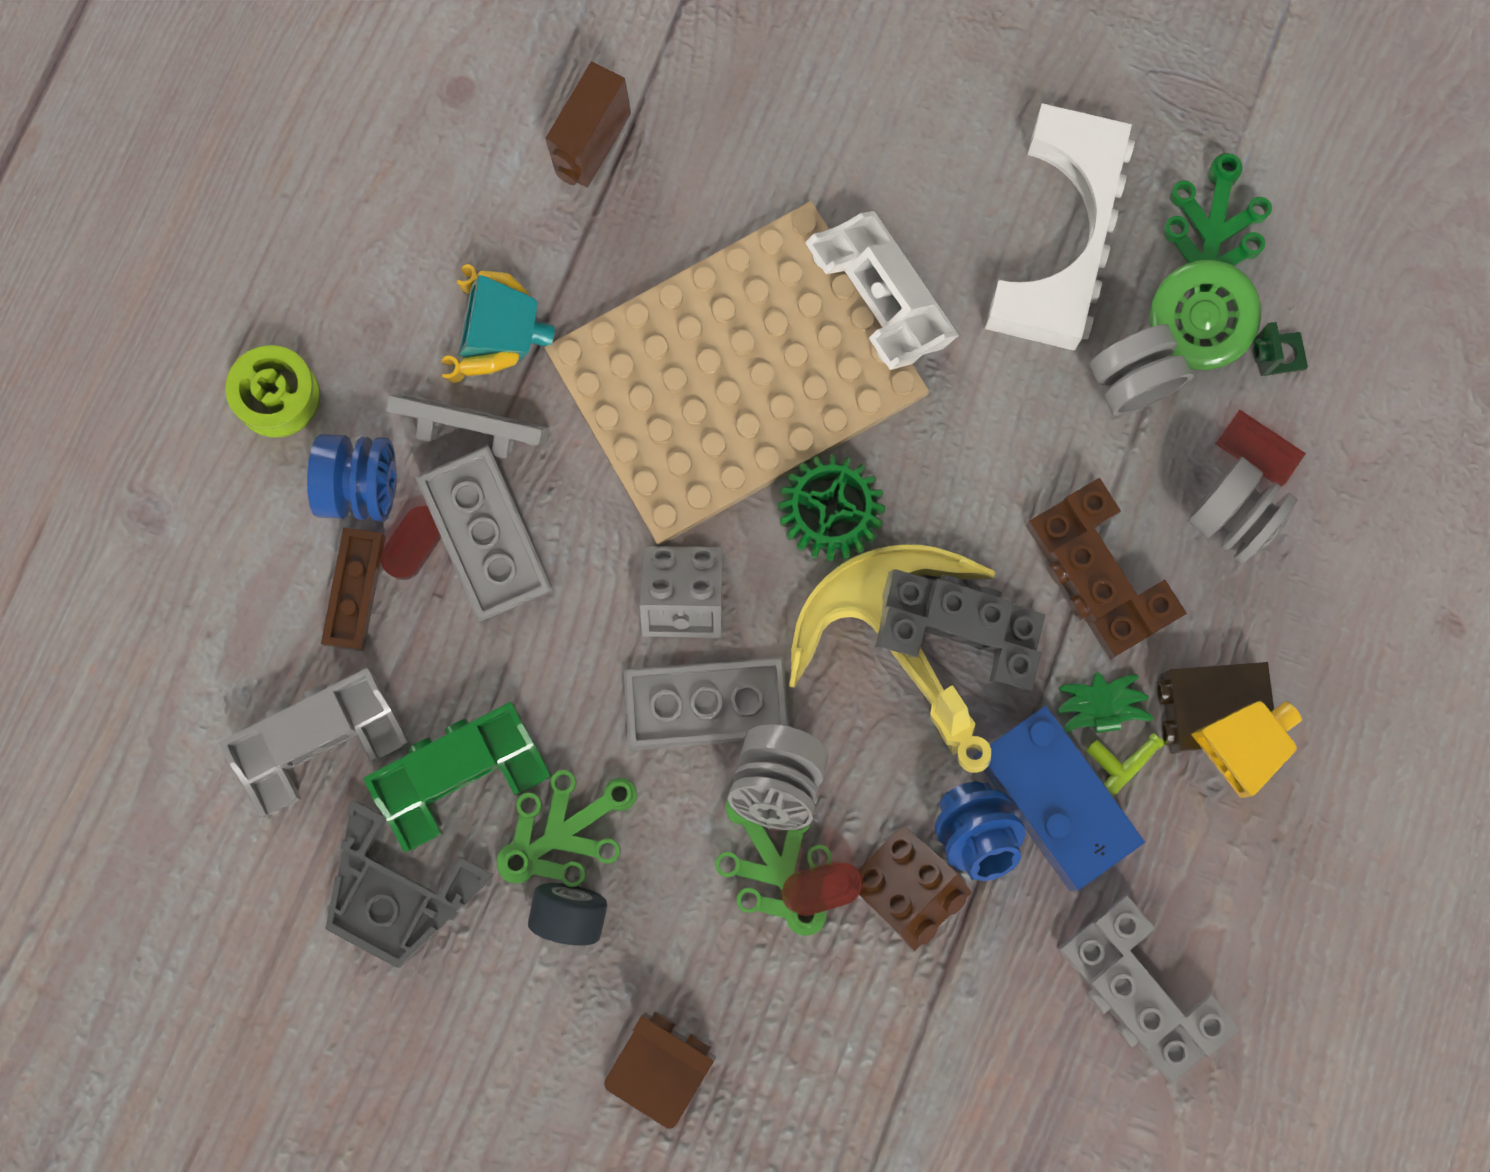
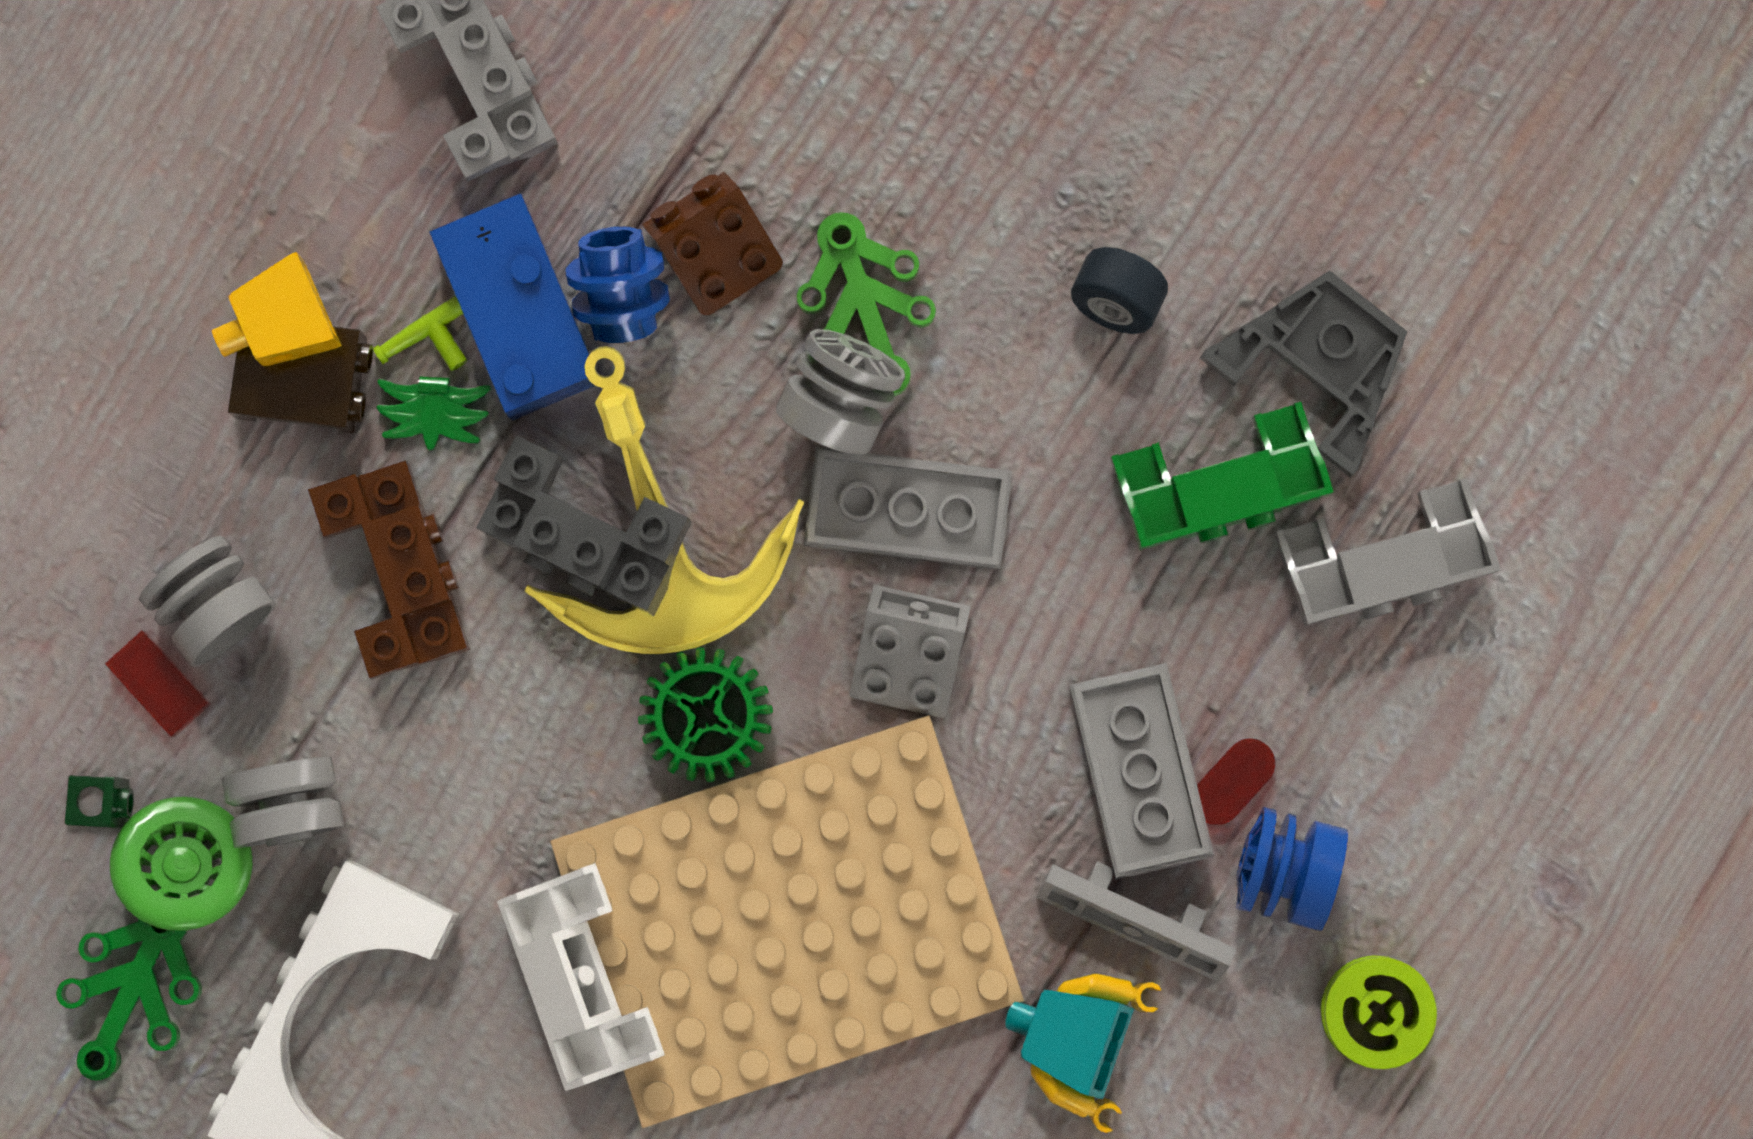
camera: 170 degrees left, 5 degrees up
reddish brown plate [321,527,386,652] -> none
bright green plant [497,770,638,887] -> none
reddish brown bracket [604,1011,716,1129] -> none
clear red tile [782,861,862,916] -> none

